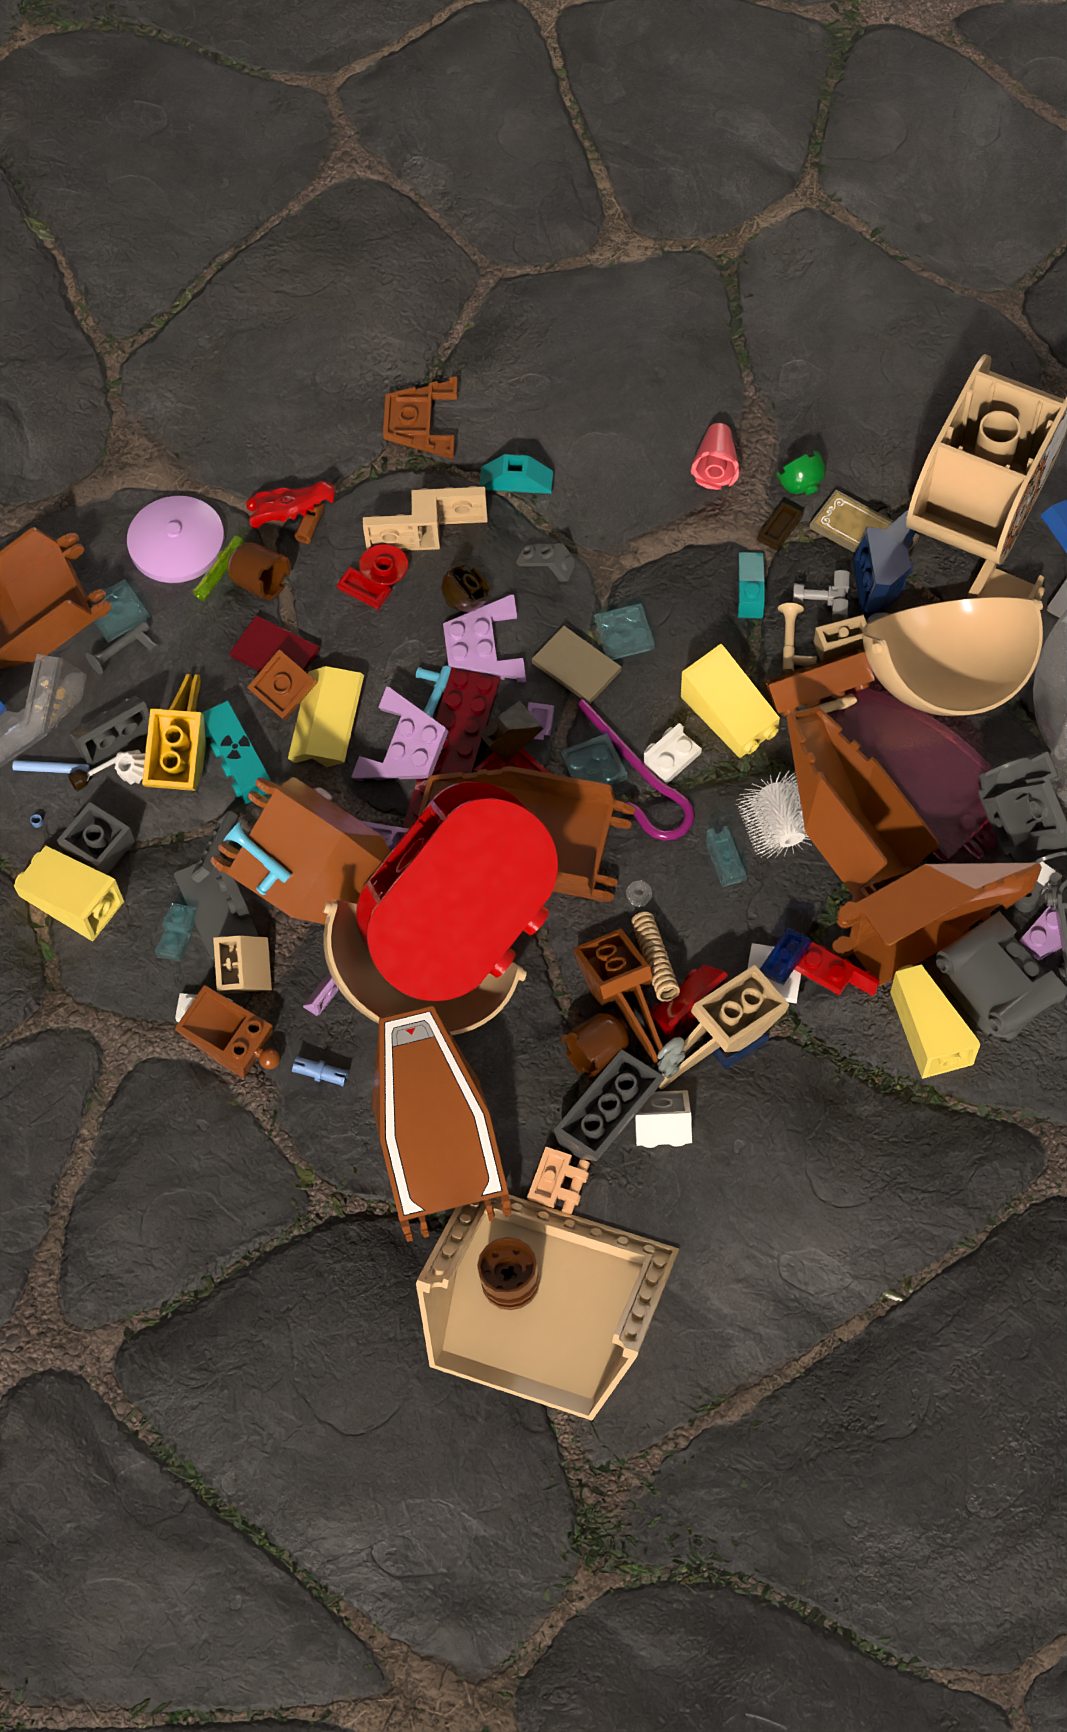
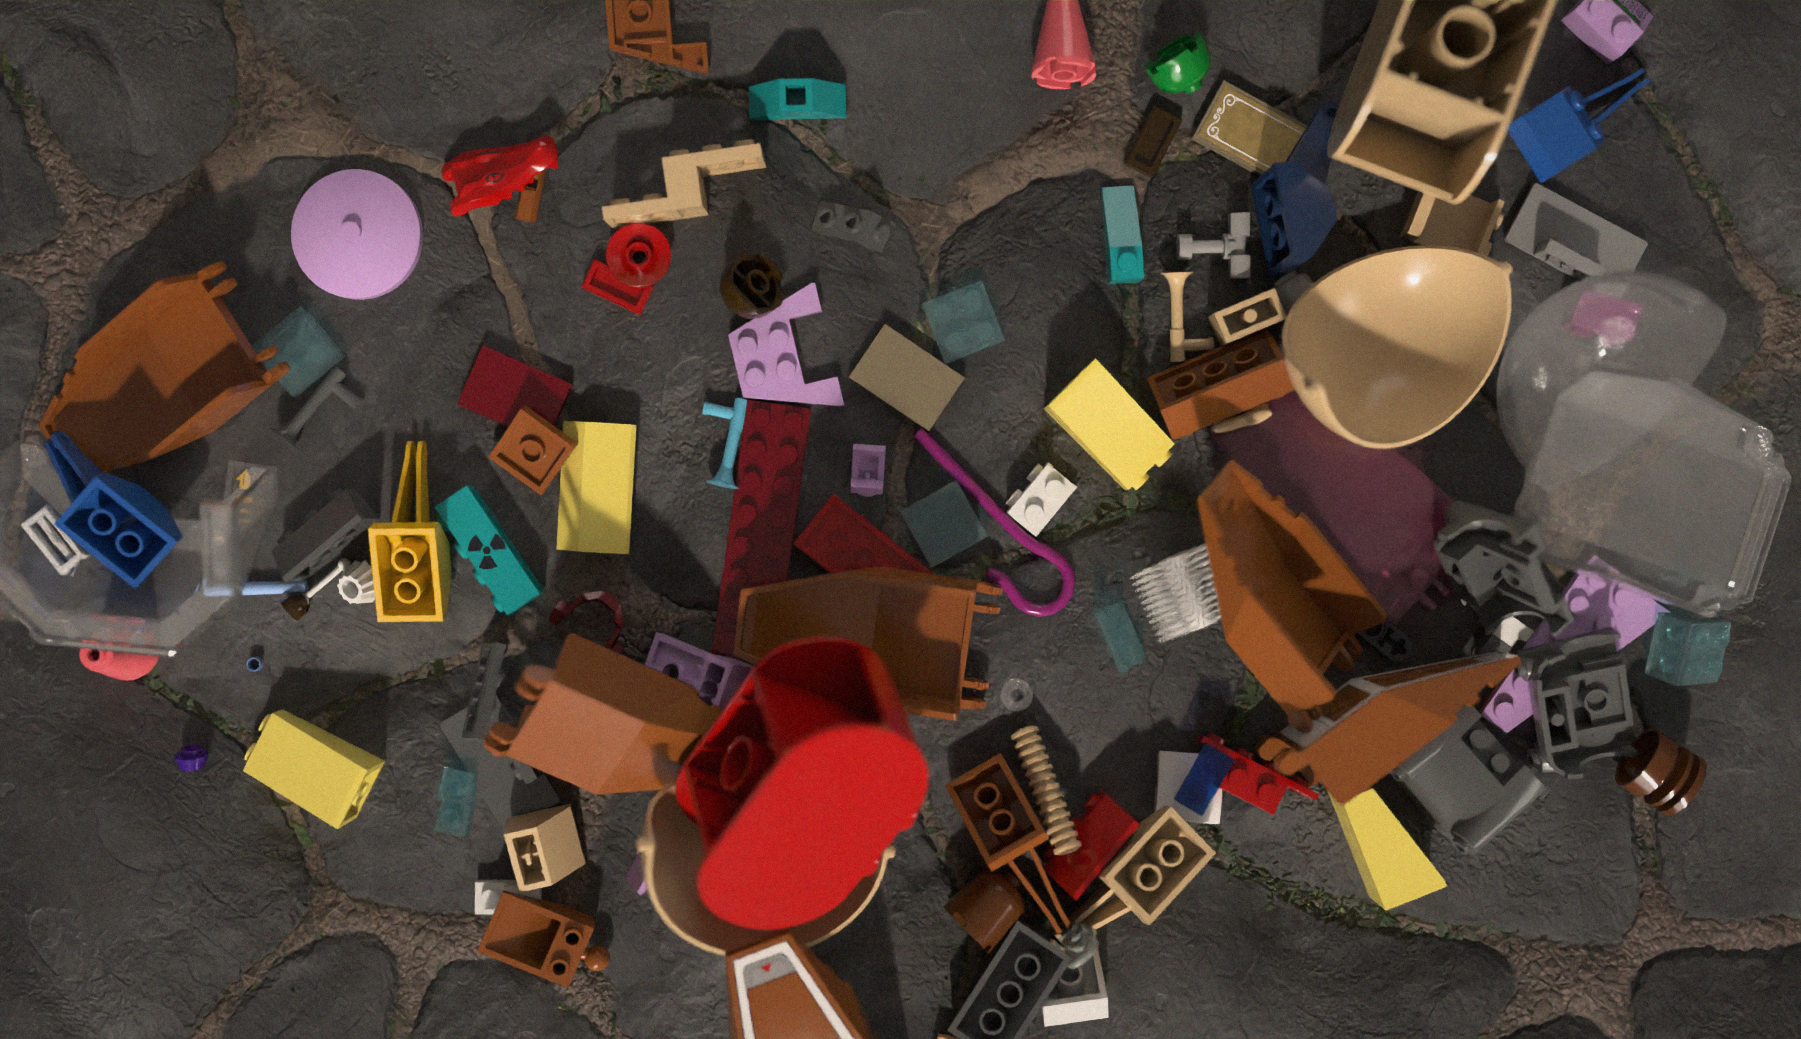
camera: 10 degrees left, 25 degrees up
dark grey brick [57,802,135,875] -> none
clear neon green pin [192,536,246,601] -> none
medium azure piece [223,820,292,895] -> none
reddish brown cylinder [228,542,291,600] -> none
medium blue pin [292,1056,349,1087] -> none
lavender wing [352,687,449,781] -> none
dark brown slope [479,700,544,763] -> none

